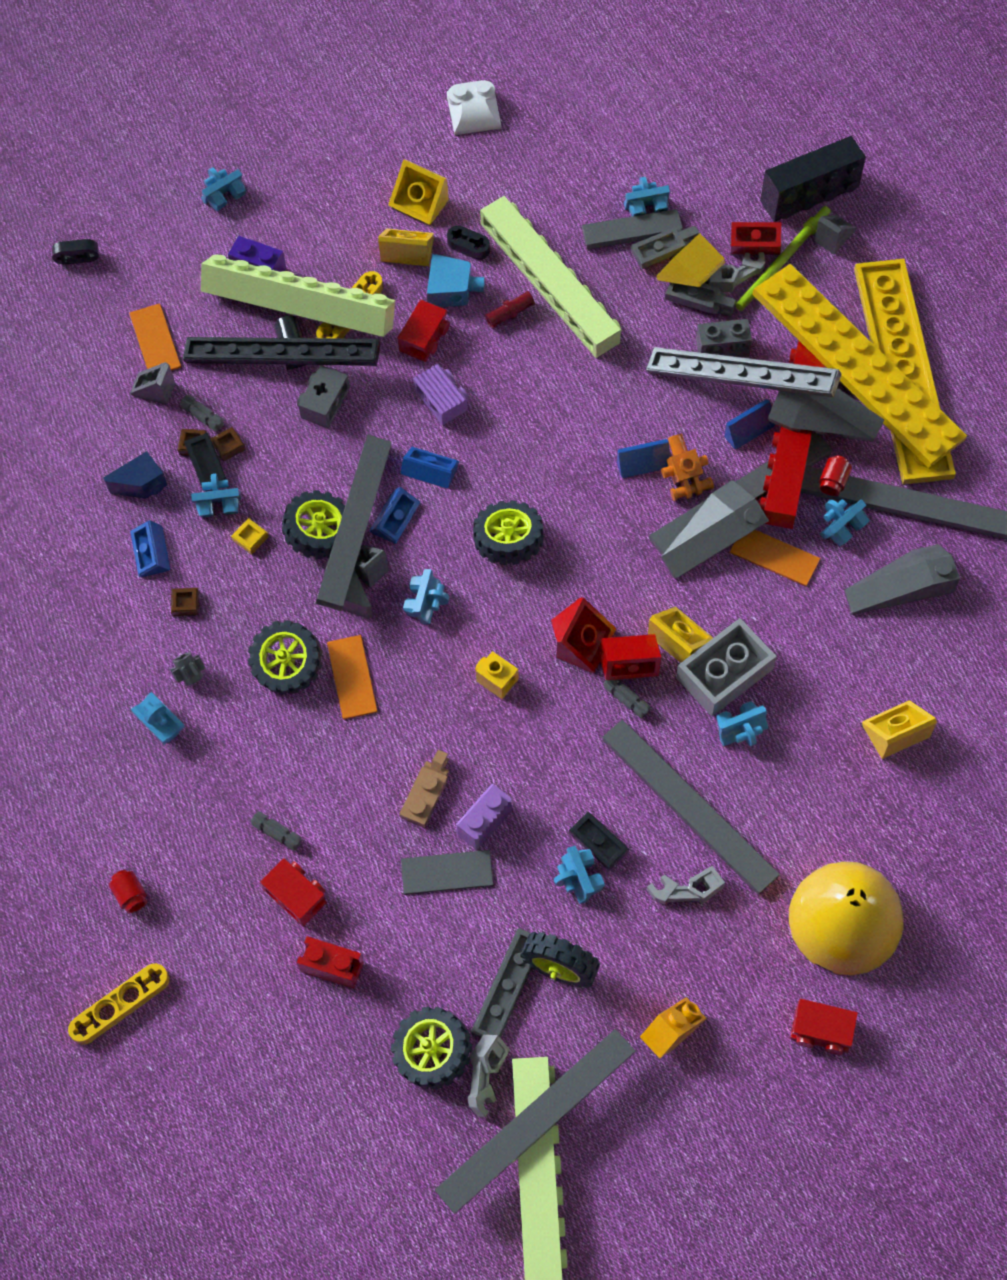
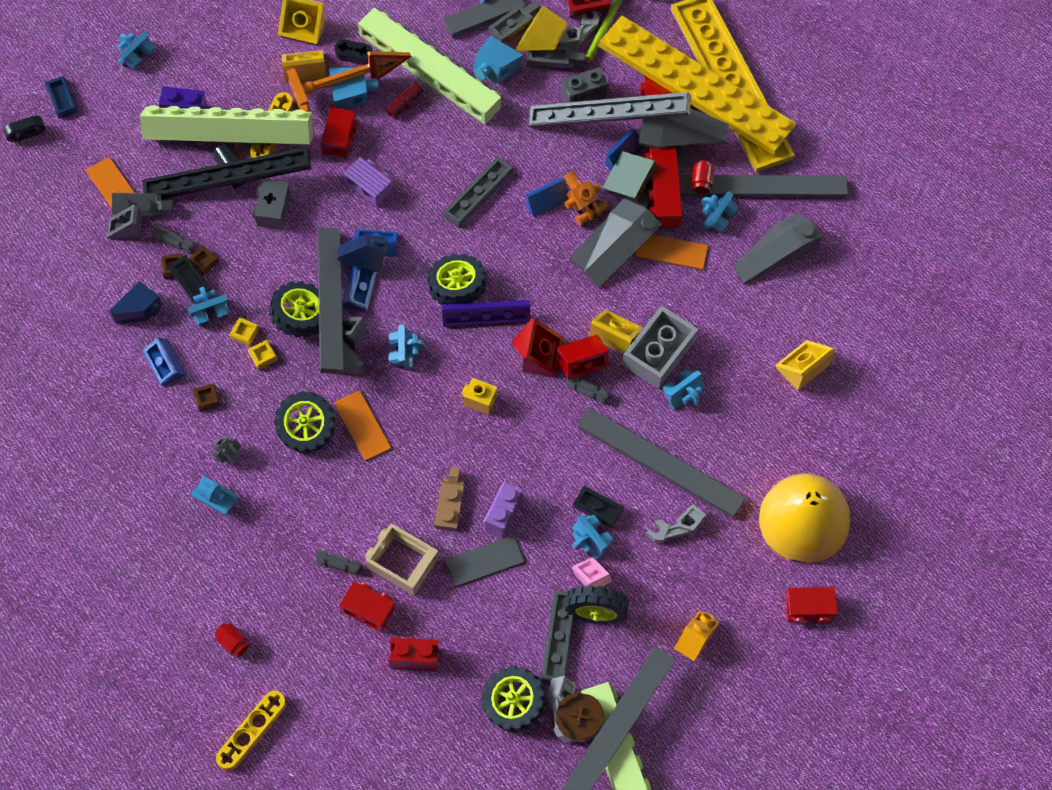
camera: 20 degrees left, 0 degrees up
none -> dark blue tile [44,76,78,119]
none -> dark grey hinge [112,192,173,216]
none -> yellow tile [247,340,278,370]
none -> orange piece [286,51,412,112]
none -> dark blue slope [337,234,387,273]
none -> tan window [365,523,439,596]
none -> dark purple tile [442,300,530,327]
none -> dark grey tile [443,156,514,228]
none -> dark azure torso [473,36,523,83]
none -> reddish brown tile [556,693,604,742]
none -> bright pink plate [572,557,612,587]
none -> tile [602,151,658,201]

